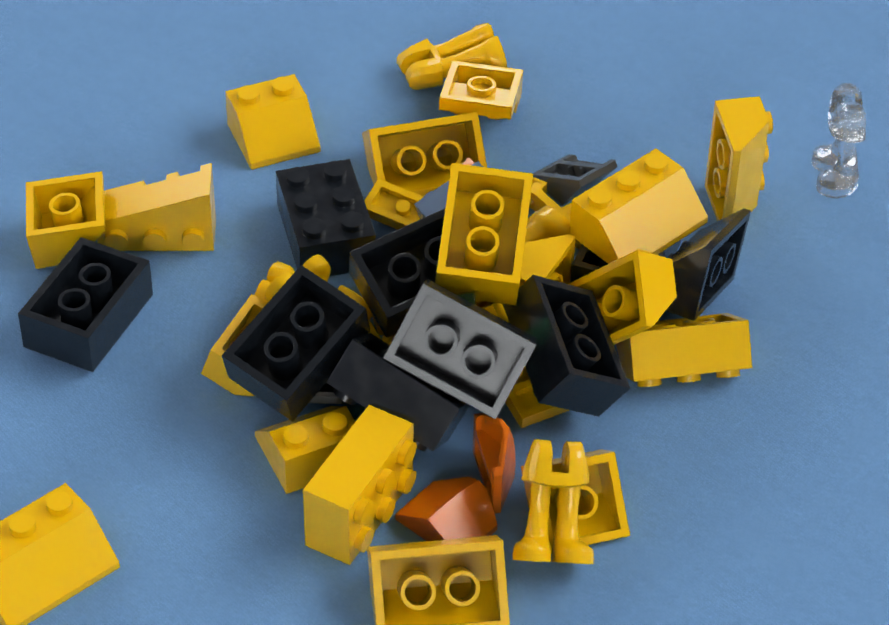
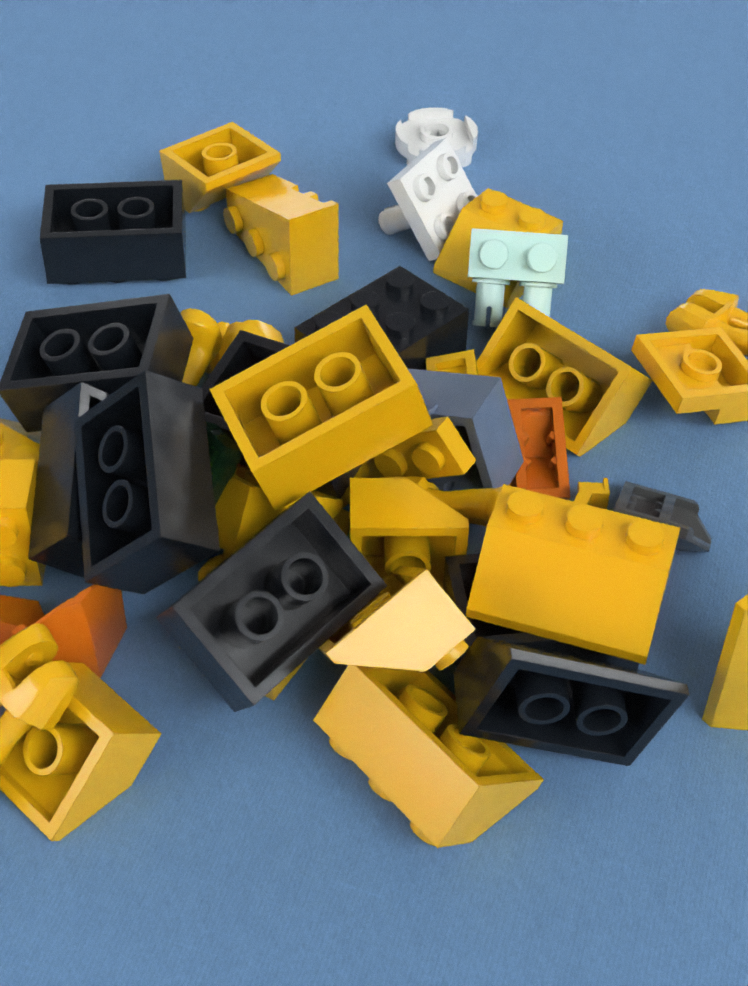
camera: 60 degrees right, 0 degrees up
none -> white plate [378,138,477,261]
none -> white plate [395,107,478,167]
none -> light aqua brick [468,228,568,327]

